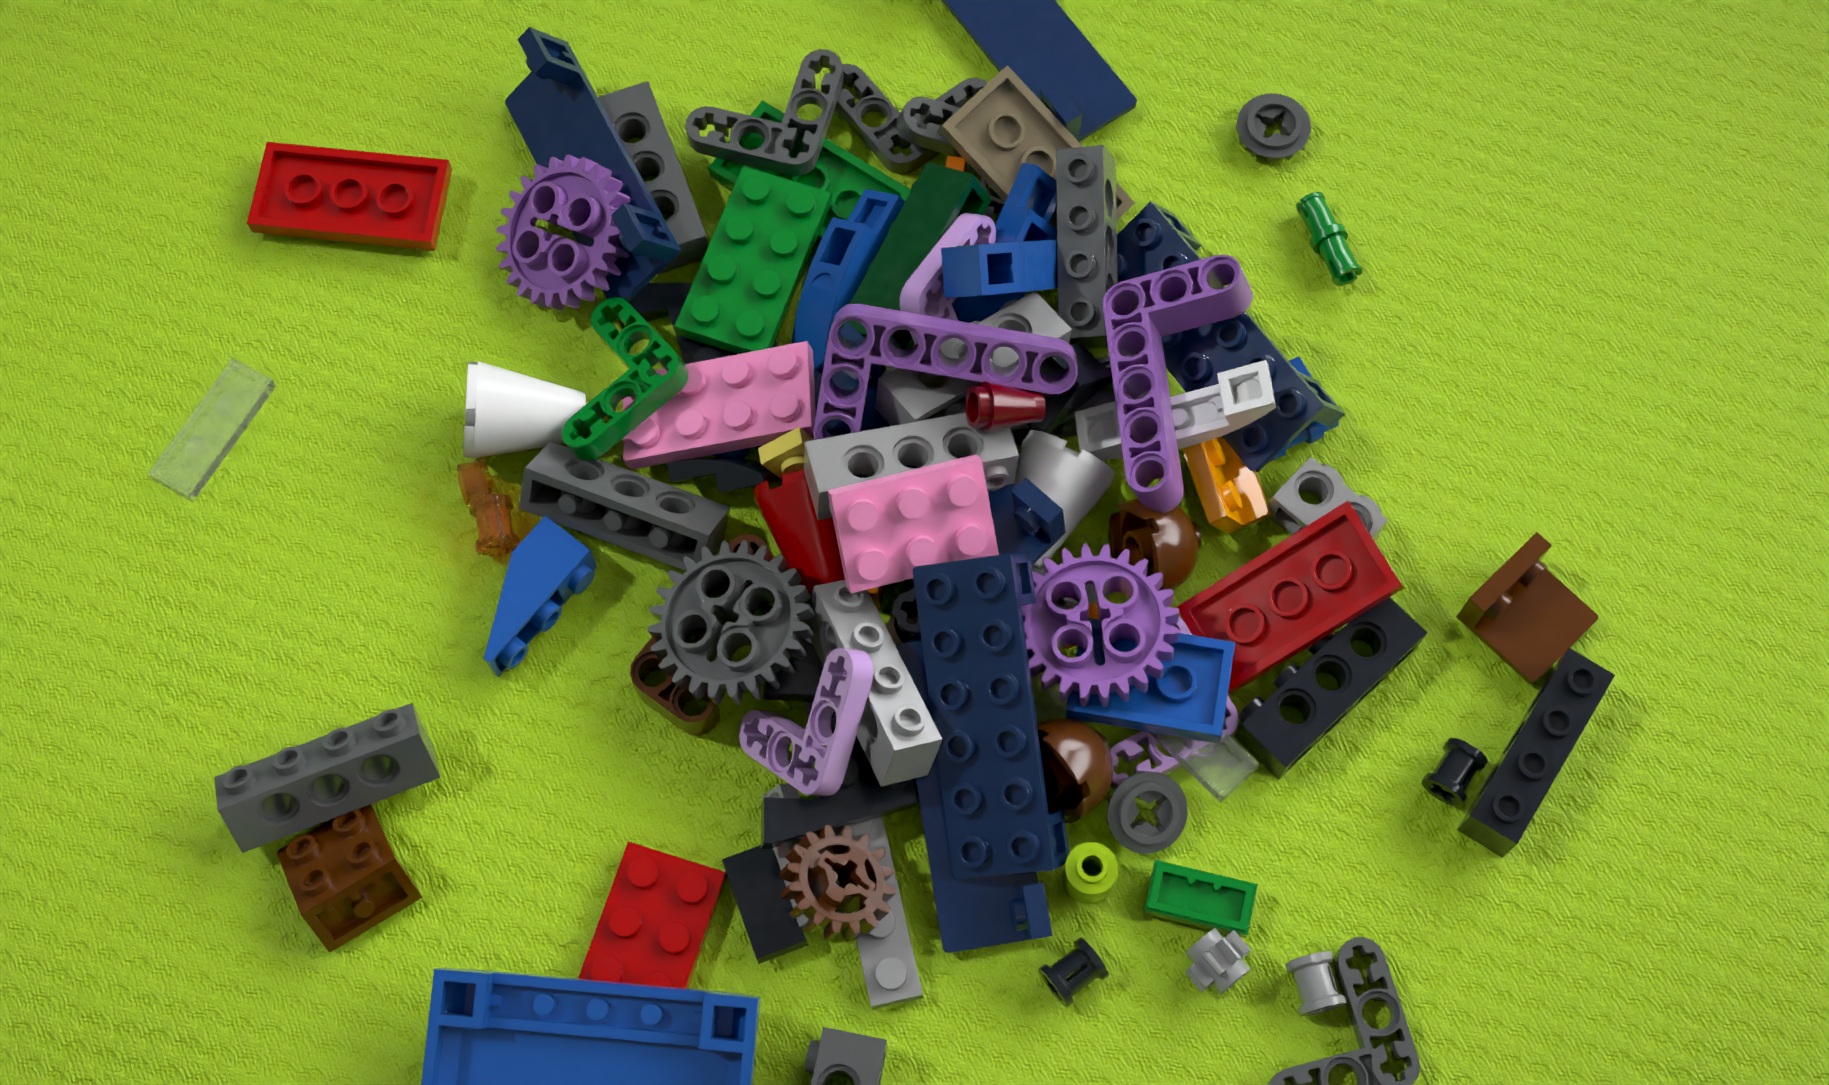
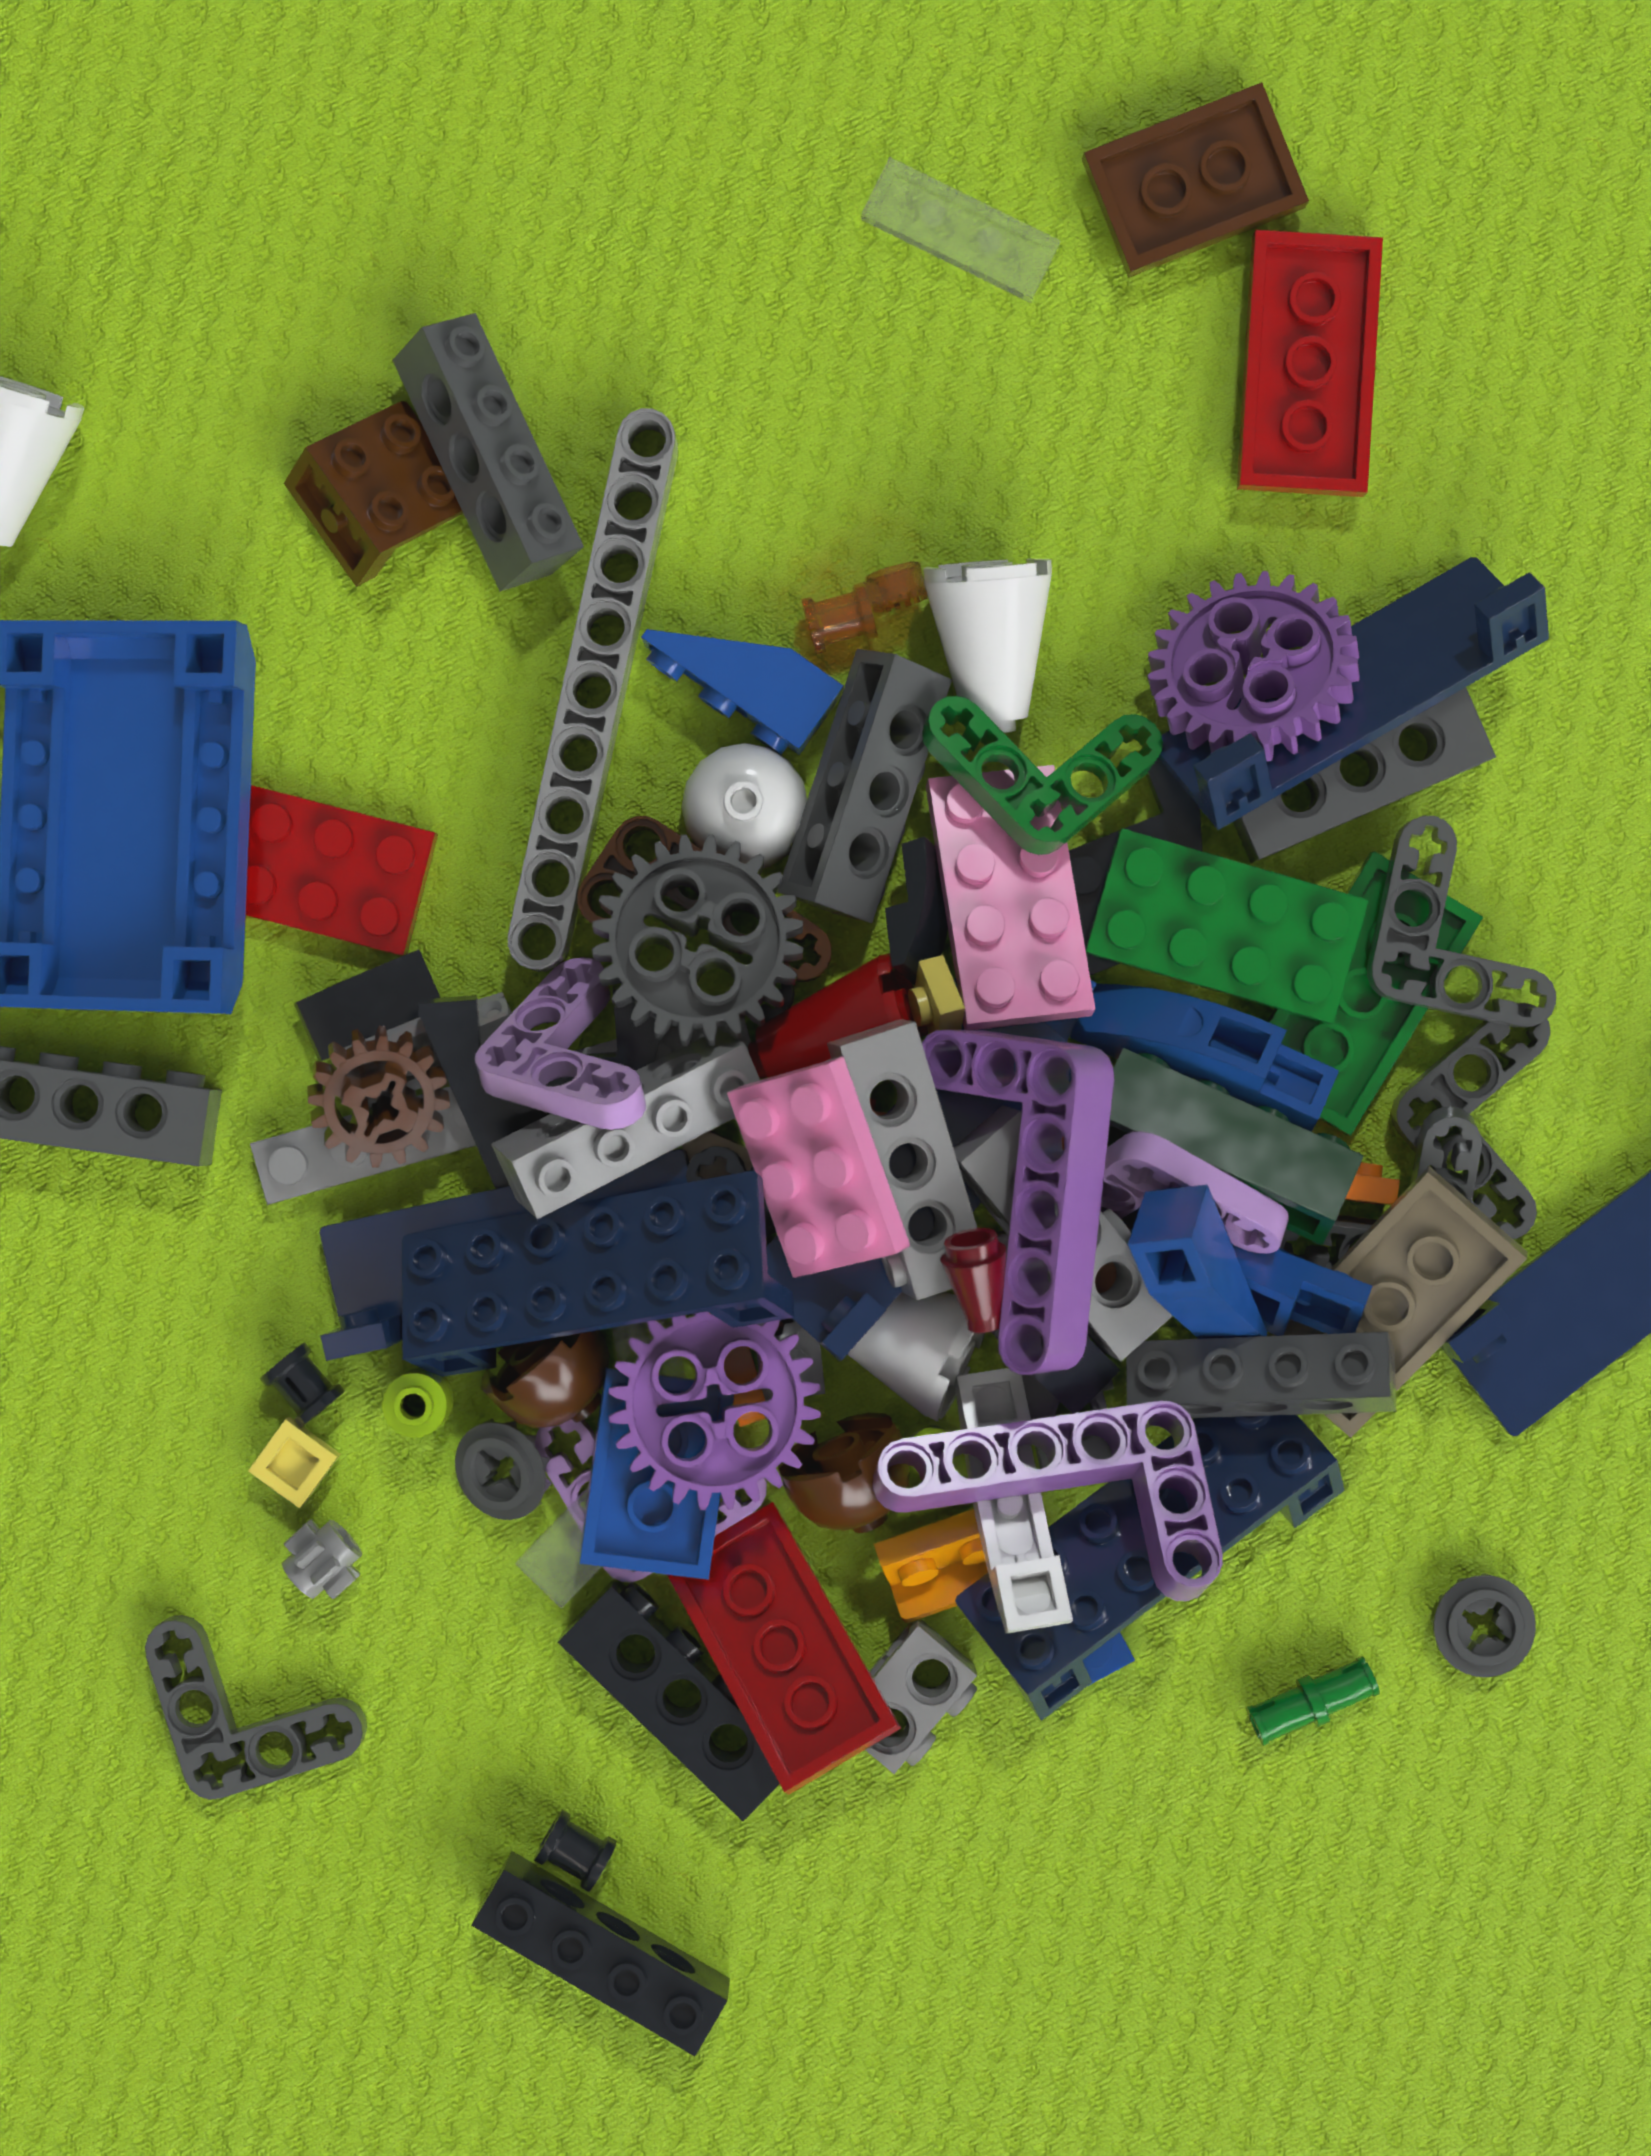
camera: 85 degrees right, 20 degrees up
green plate [1143,860,1258,938] -> none
light grey bush [1285,951,1347,1016] -> none
reddish brown bracket [1456,532,1598,684] -> none
none -> light yellow plate [248,1417,341,1509]
none -> light grey beam [508,408,678,972]
none -> white cylinder [681,743,807,868]
none -> reddish brown plate [1082,82,1309,278]

